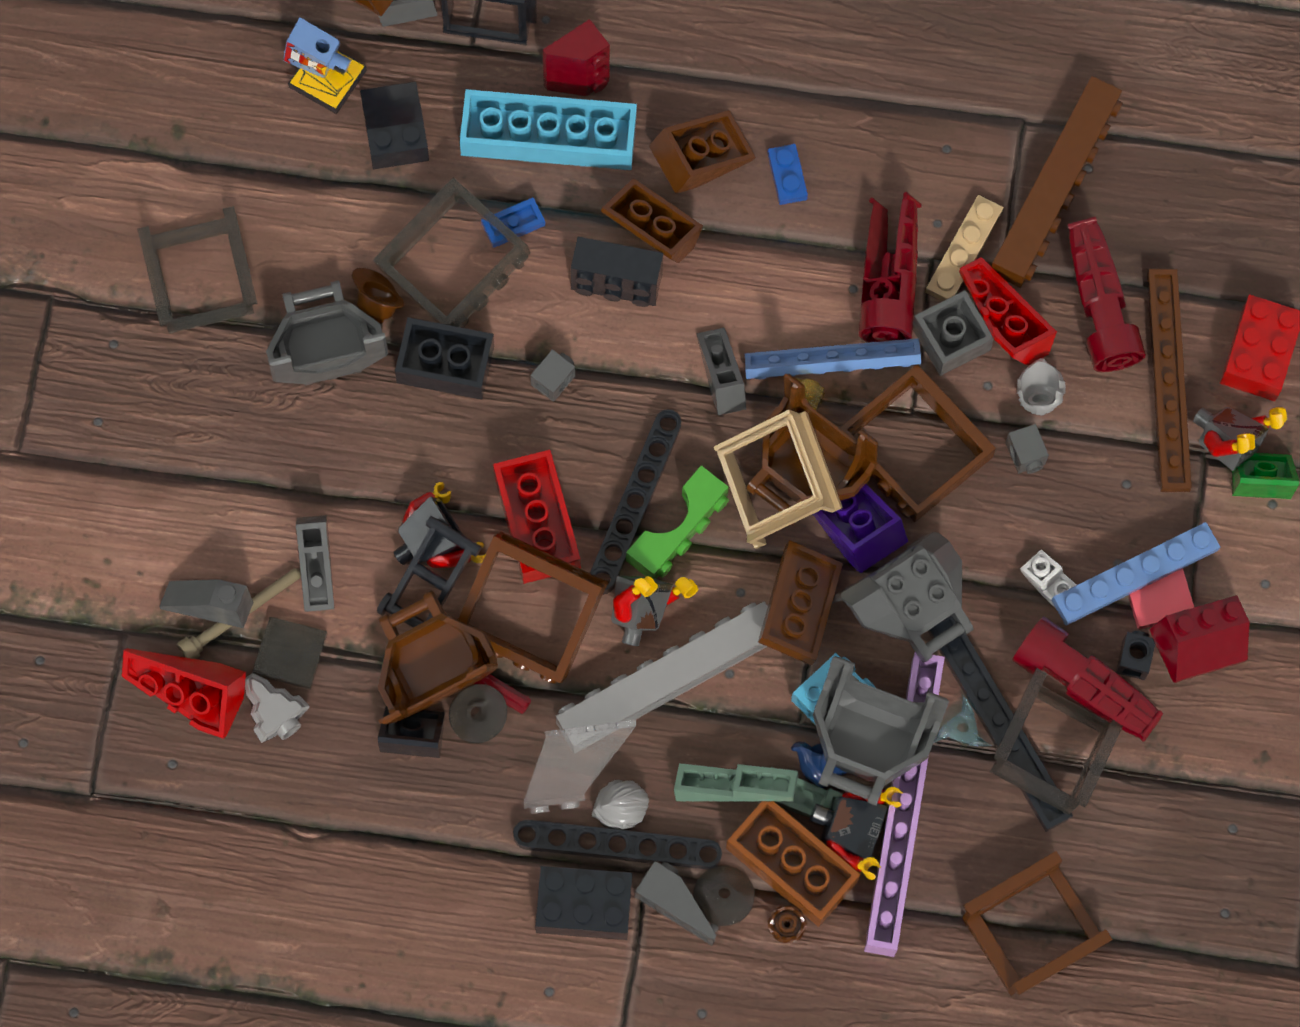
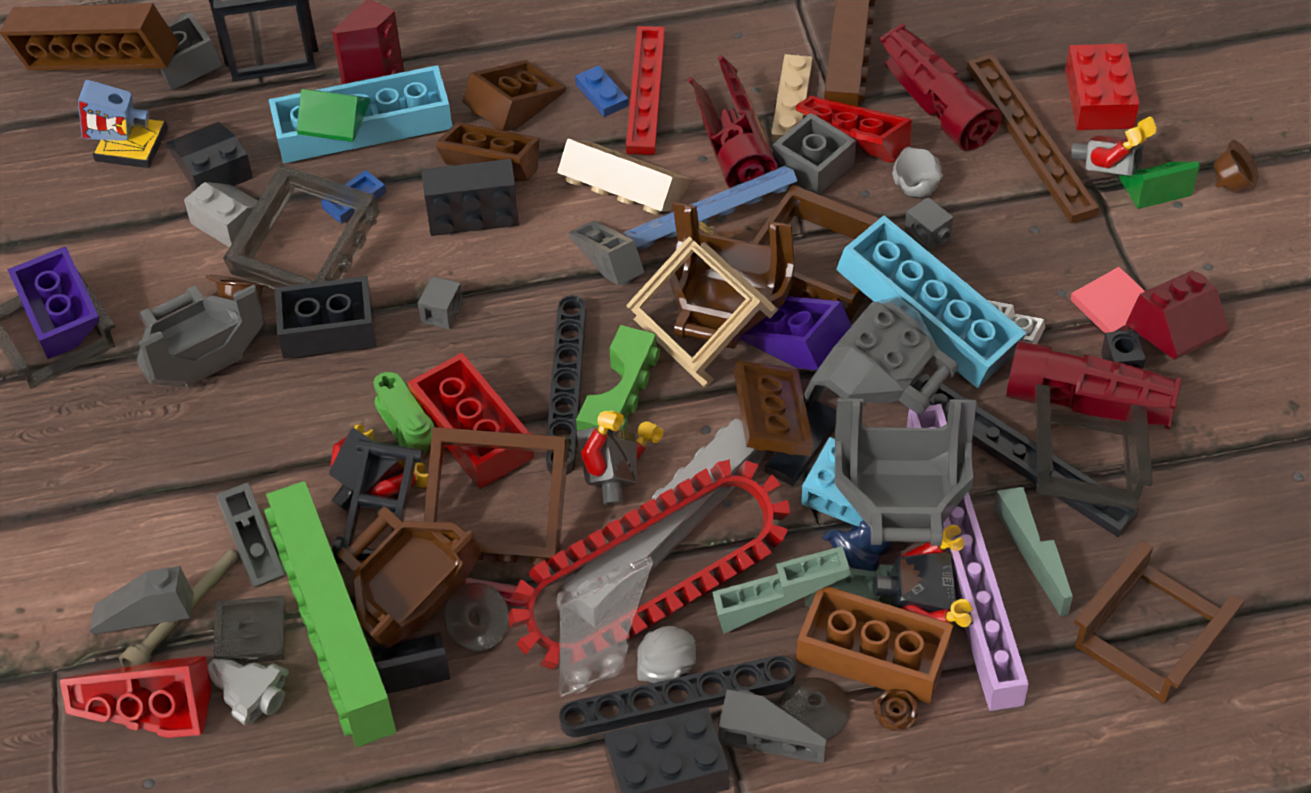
camera: 15 degrees left, 20 degrees down
clear light blue piece [933,695,993,746] -> none
medium blue plate [1051,522,1221,625] -> none
none -> dark purple slope [7,246,100,359]
none -> light grey slope [184,182,274,249]
none -> bright green brick [264,481,397,748]
none -> slope [297,89,371,142]
none -> bright green piece [373,372,434,454]
none -> red piece [508,459,790,670]
none -> slope [557,139,692,215]
none -> red plate [626,26,665,155]
none -> black tile [765,400,837,486]
none -> medium azure brick [836,216,1026,389]
none -> sand green slope [994,487,1073,616]

